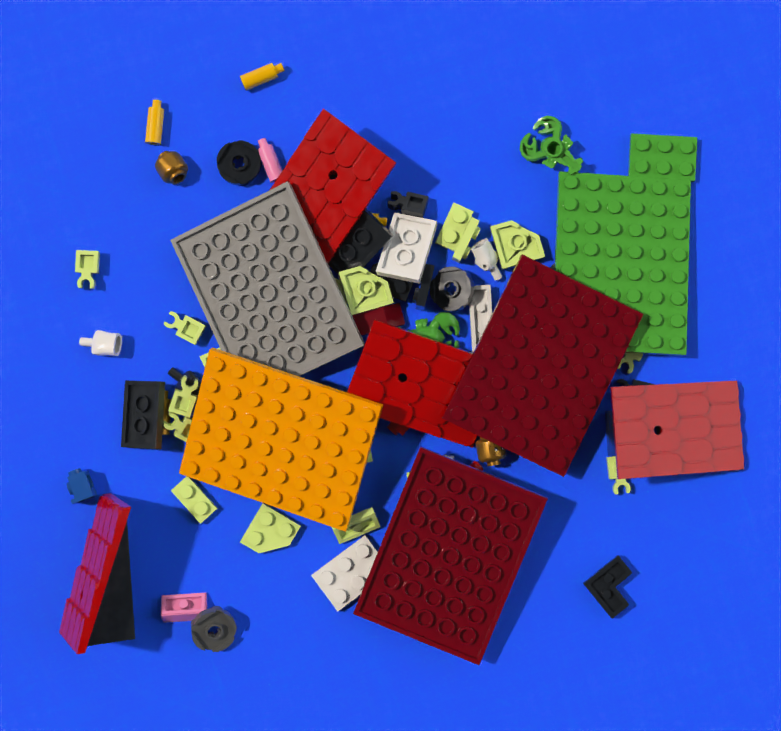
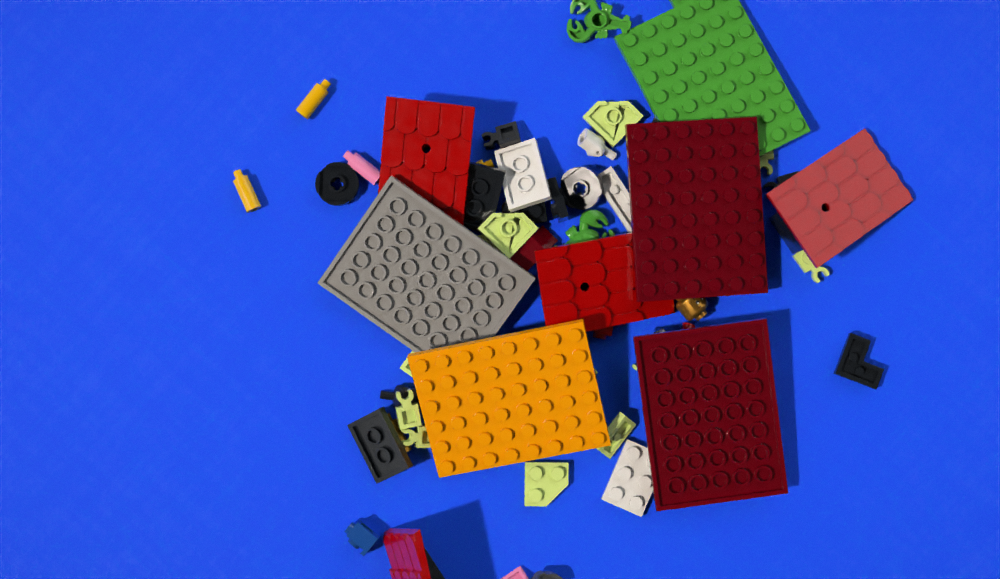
camera: 30 degrees left, 0 degrees up
yellowish green plate [75,250,100,289] -> none
white piece [79,330,122,356] -> none
pearl gold head [155,151,188,184] -> none
yellowish green plate [163,311,206,345] -> none
yellowish green plate [171,476,218,524] -> none
yellowish green plate [435,202,474,252] -> none
yellowish green plate [451,217,481,263] -> none

